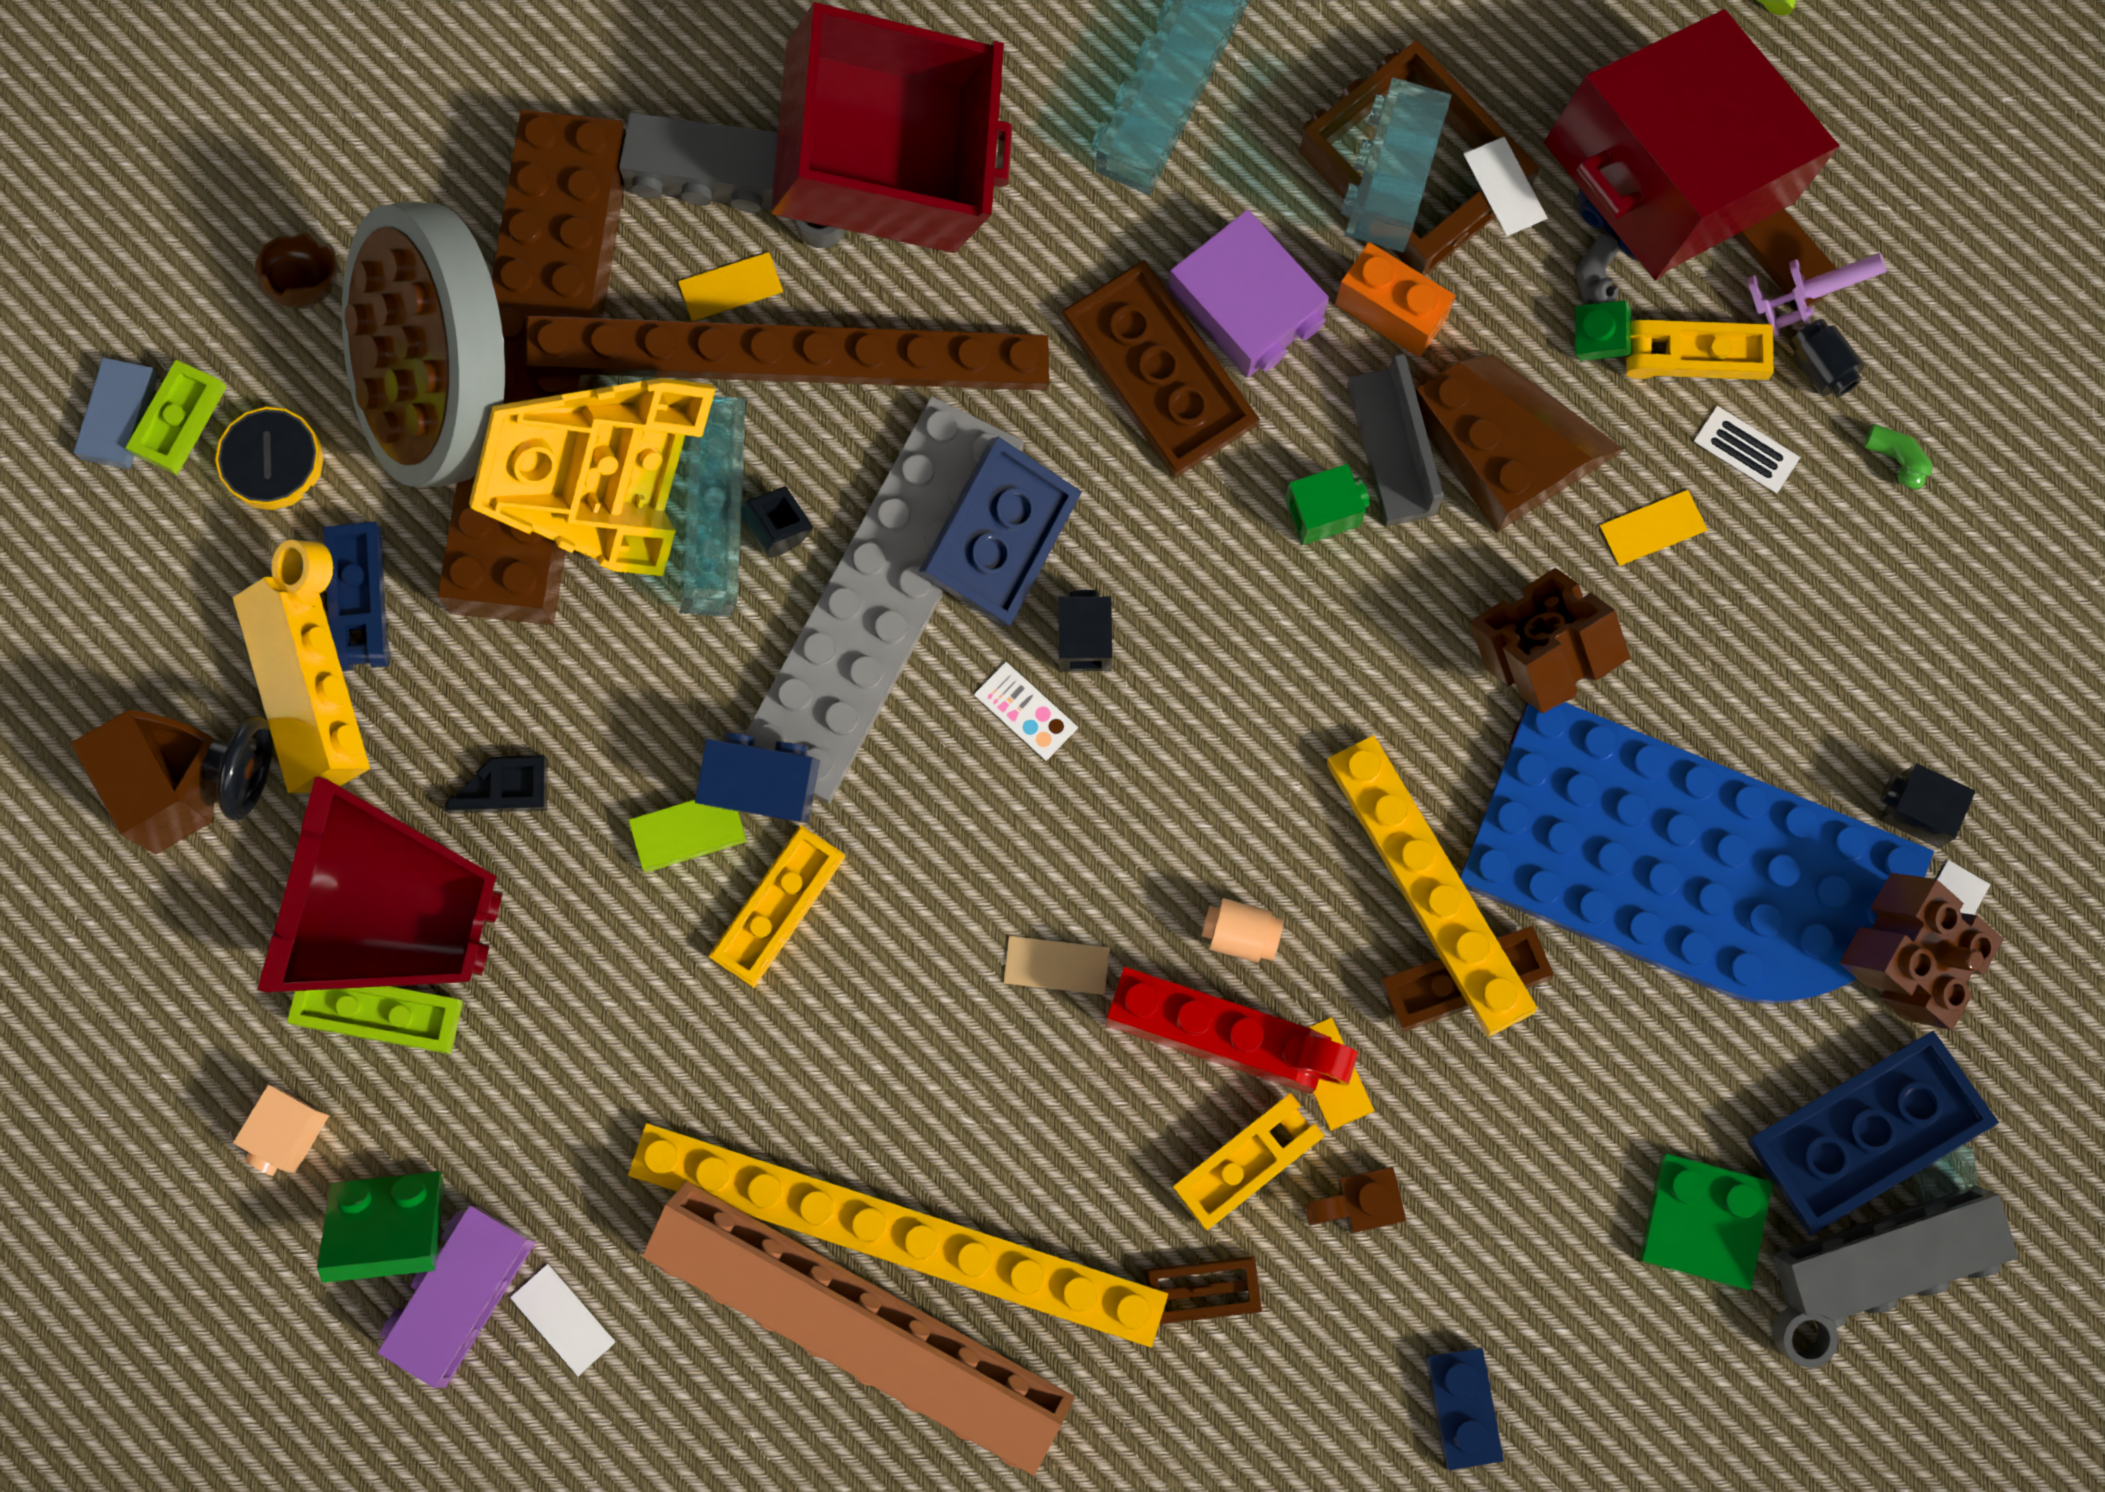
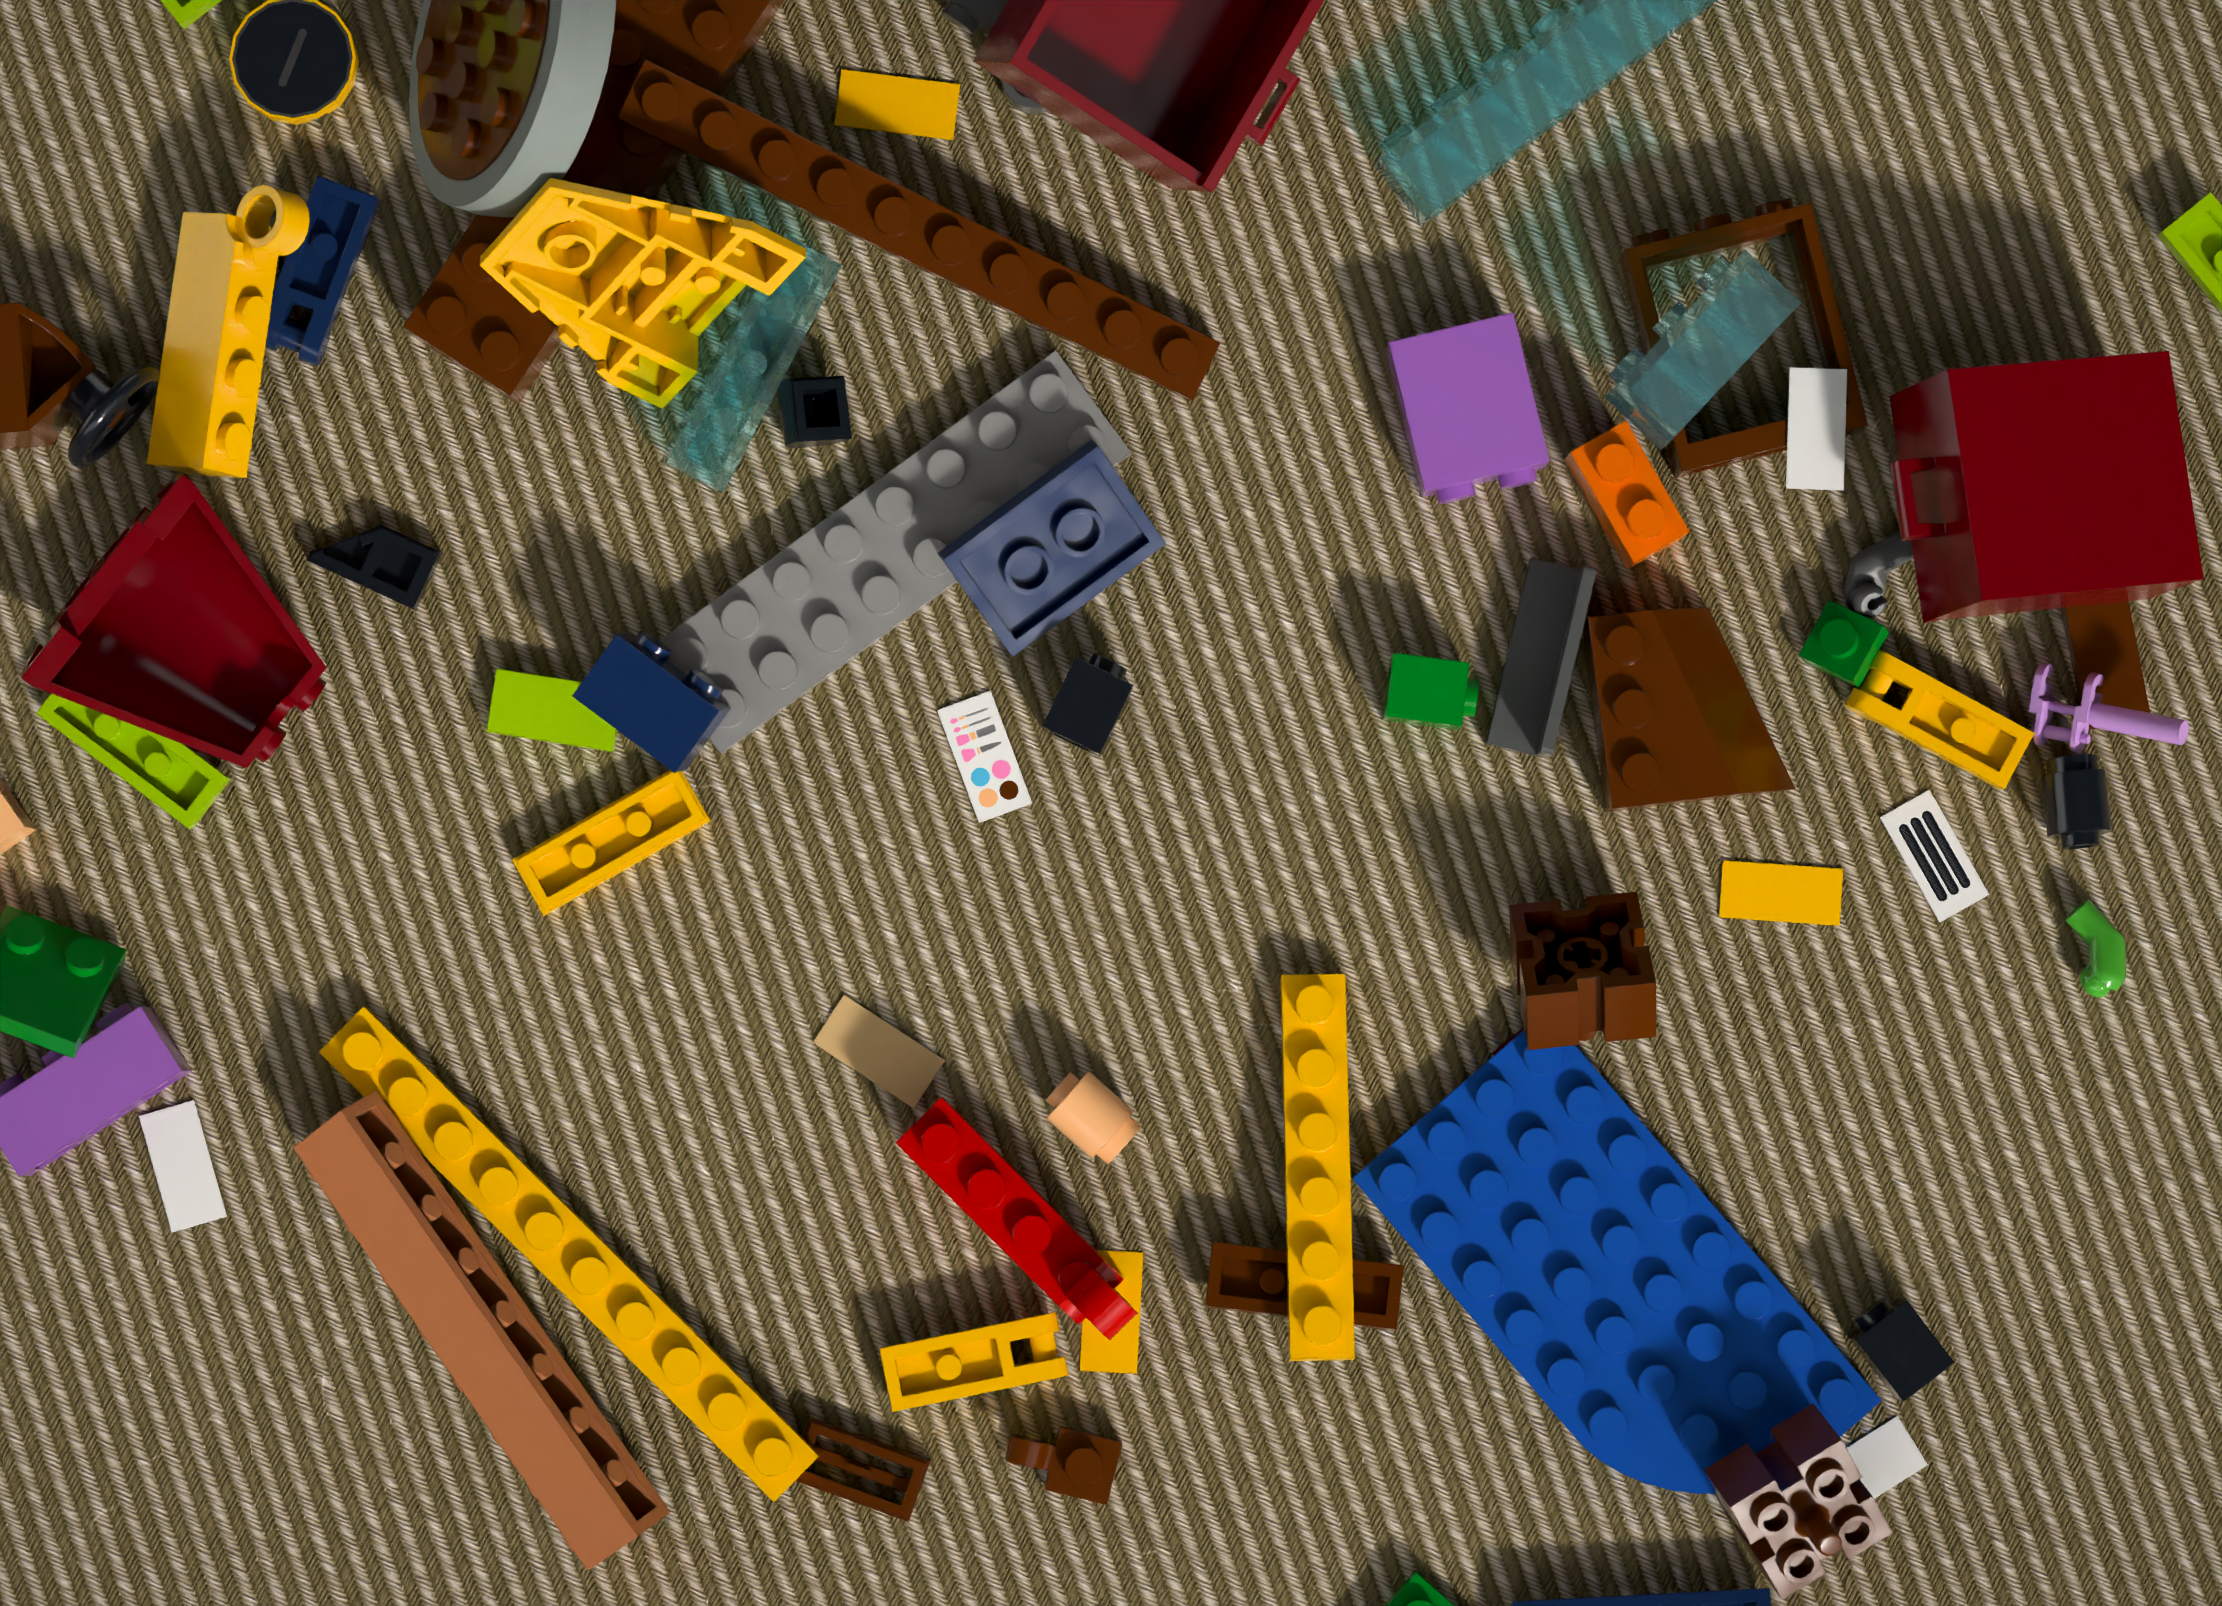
camera: 25 degrees right, 10 degrees up
reddish brown tile [1060,259,1260,479] -> none

